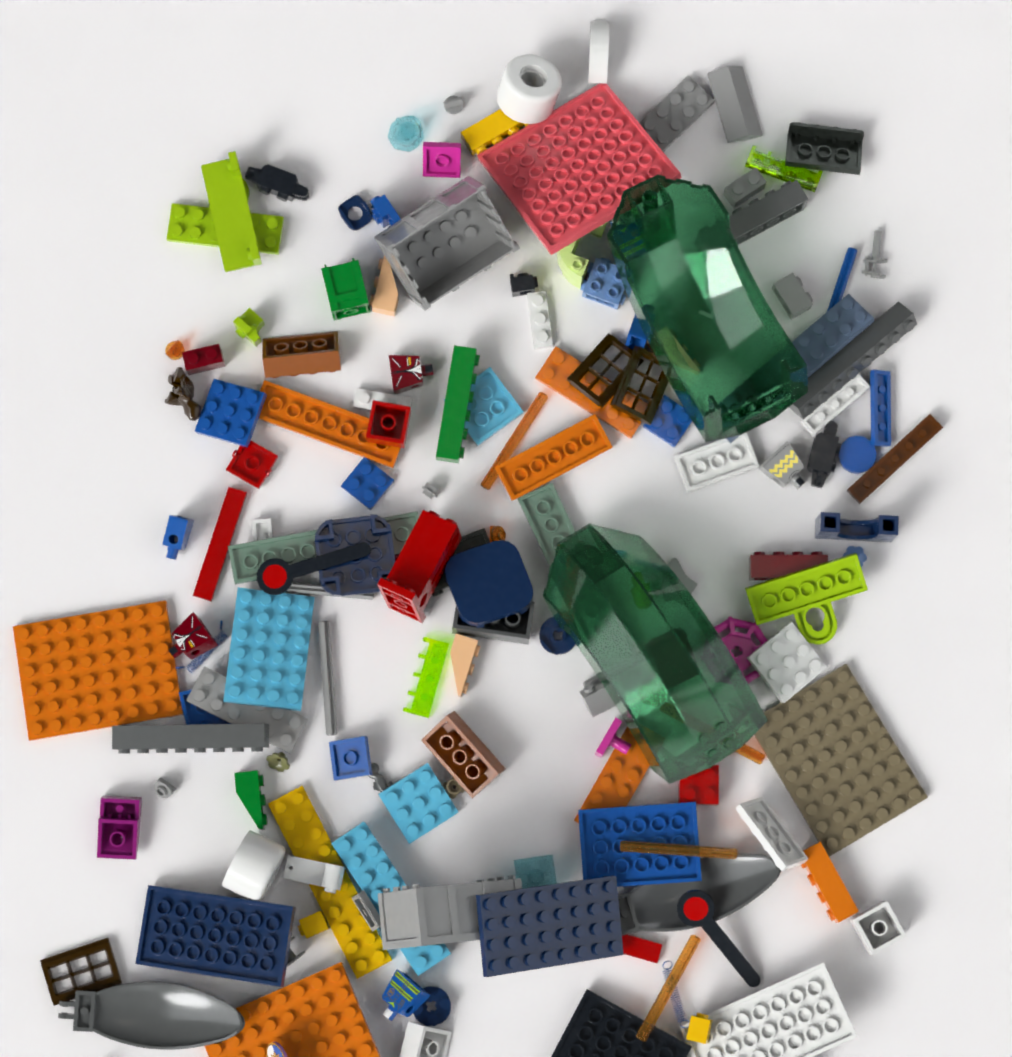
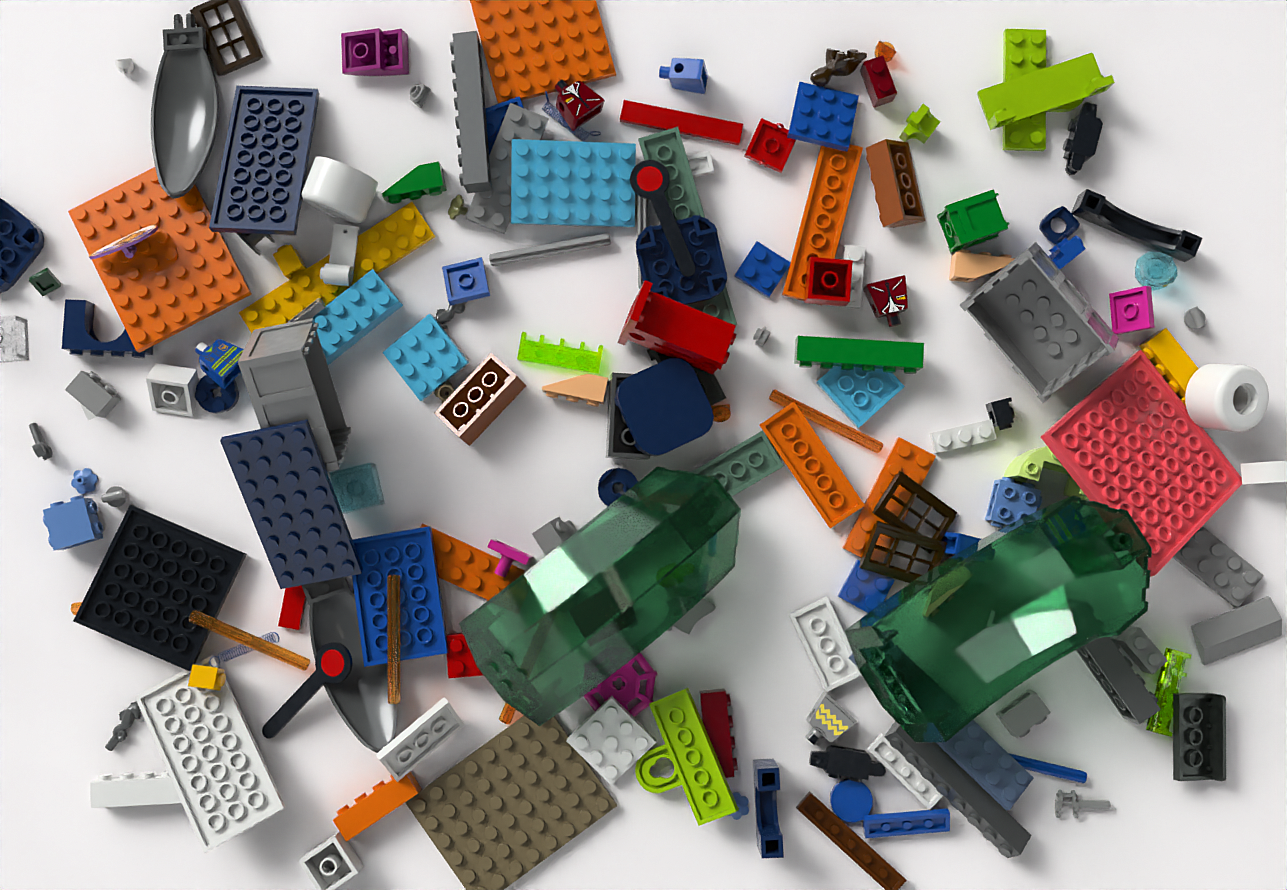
camera: 85 degrees right, 5 degrees up
none -> black arch [1071,189,1203,262]

